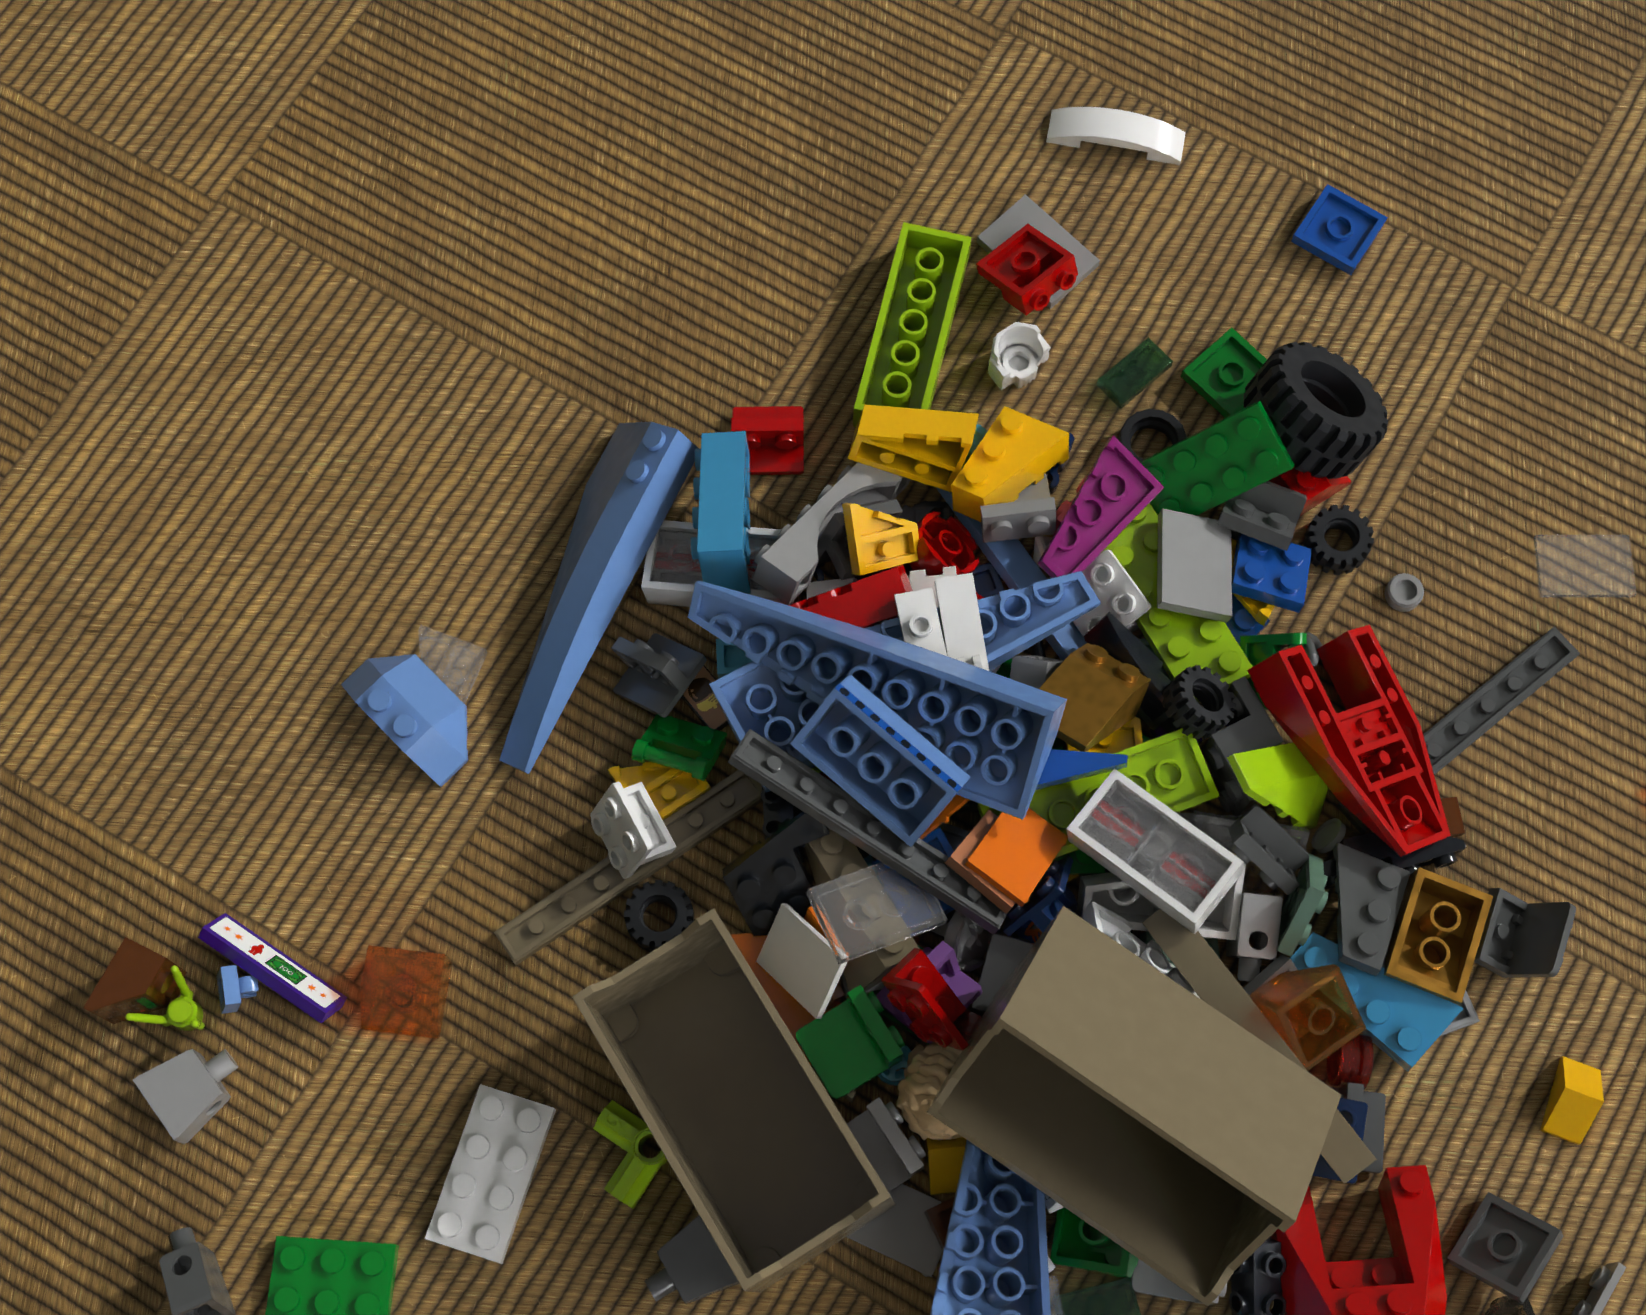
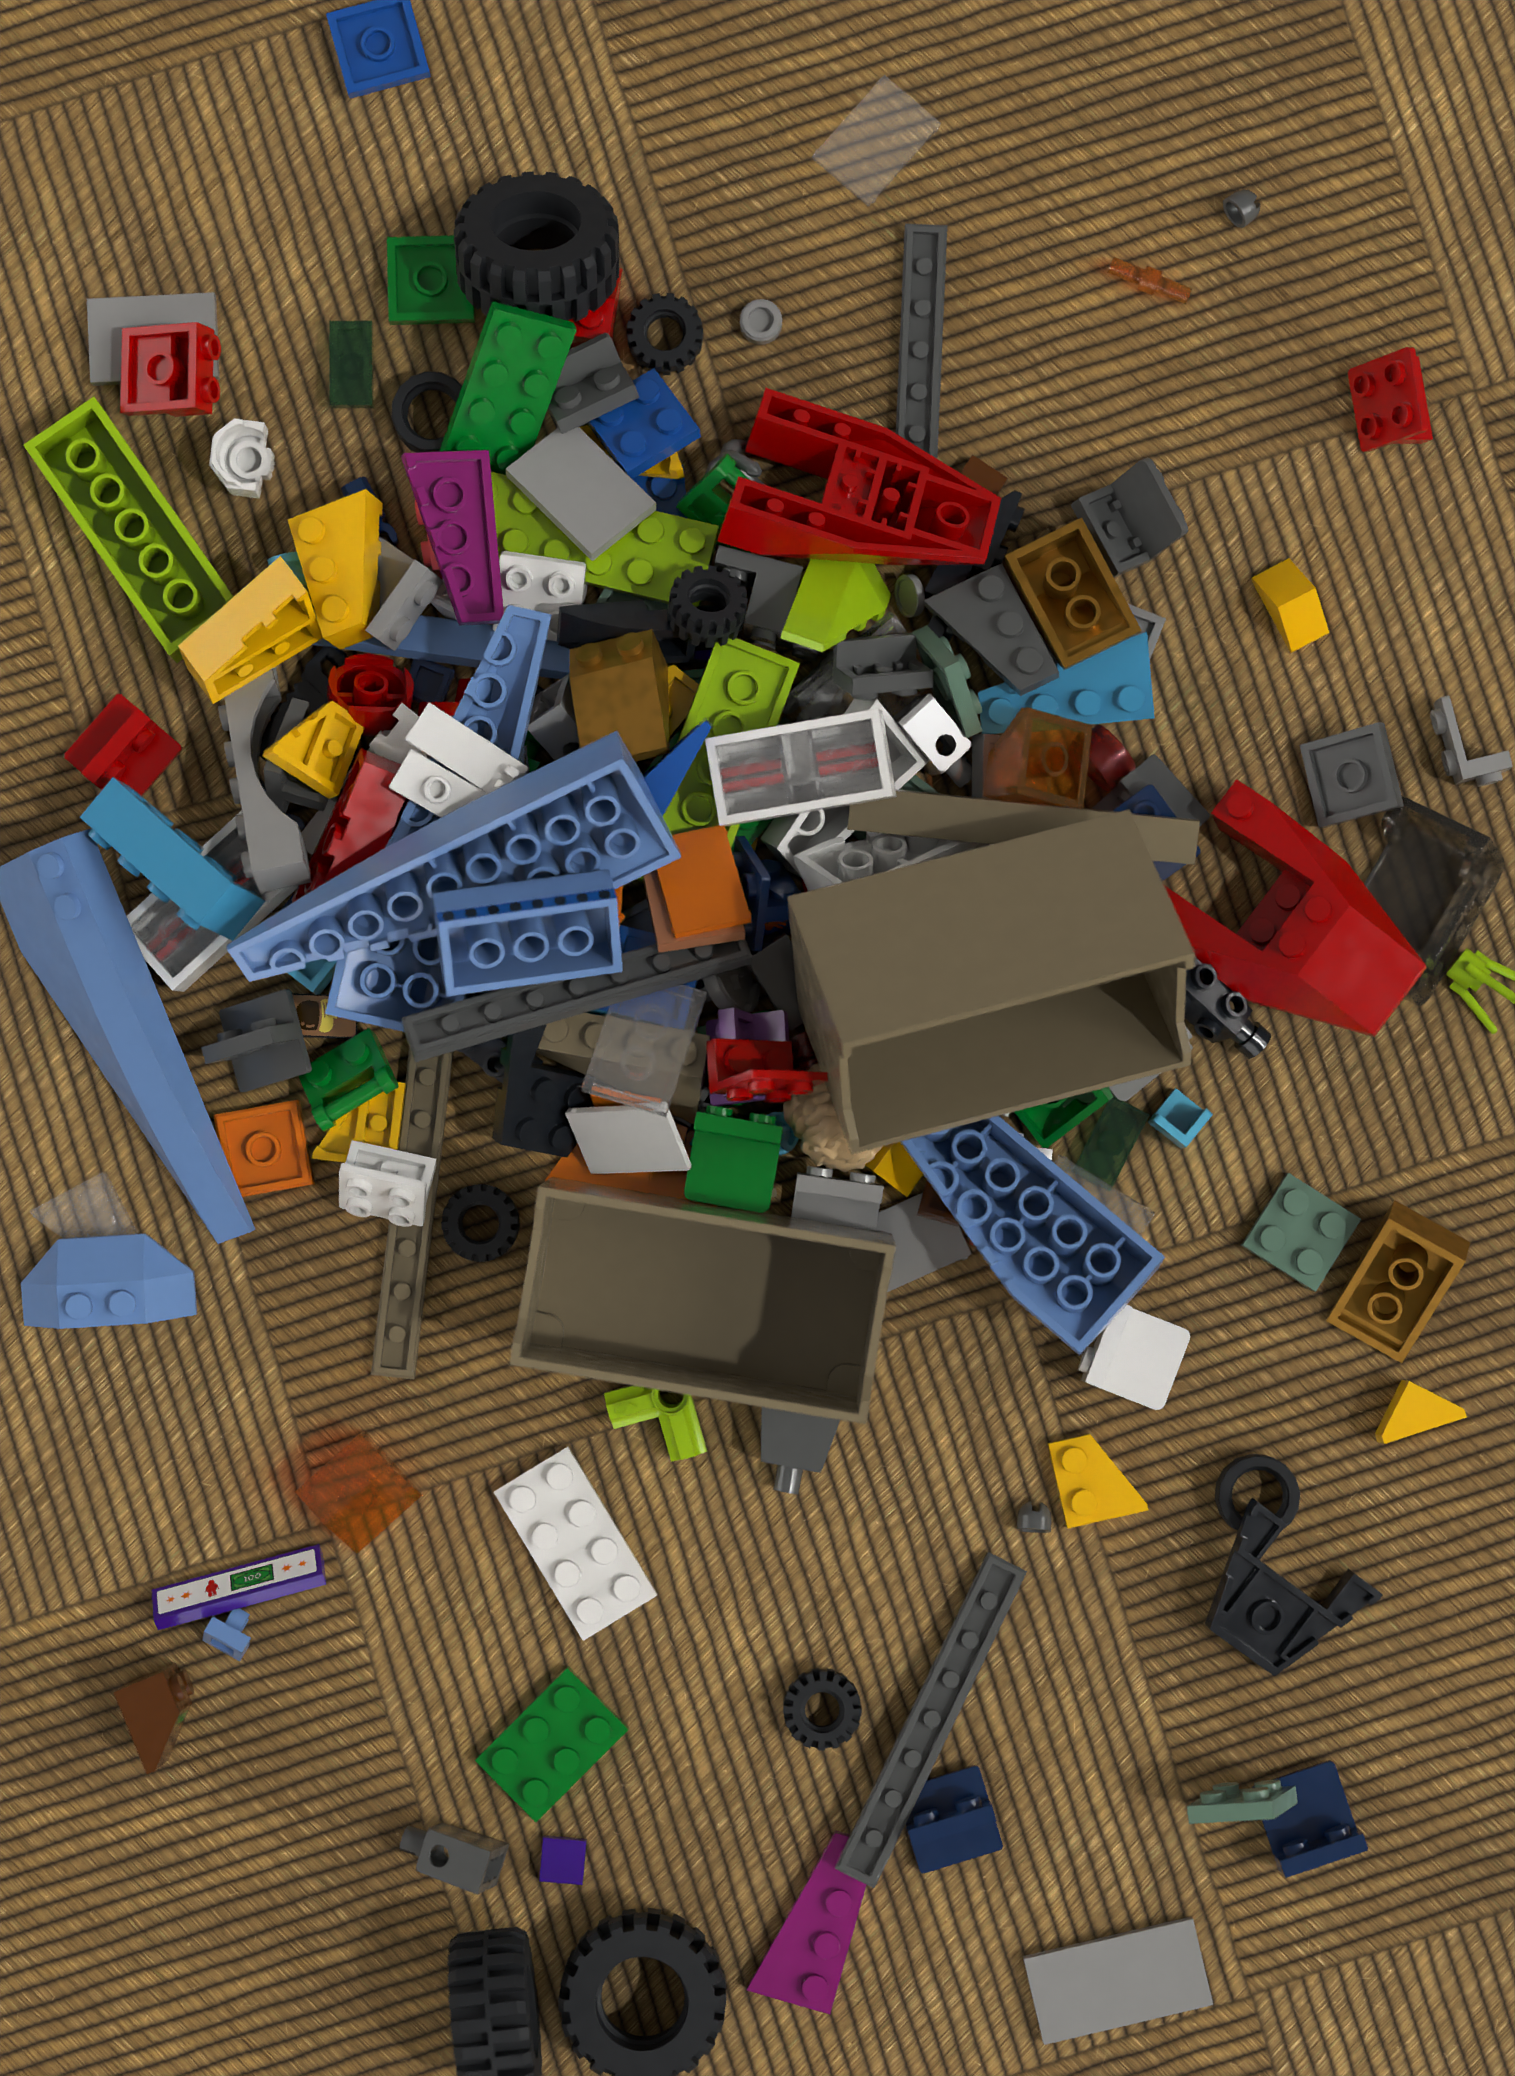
camera: 50 degrees left, 15 degrees up
lime plant [125,965,205,1031] -> none
light grey torso [133,1049,239,1145] -> none
white slope [1046,107,1186,165] -> none
none -> orange tile [214,1100,315,1198]

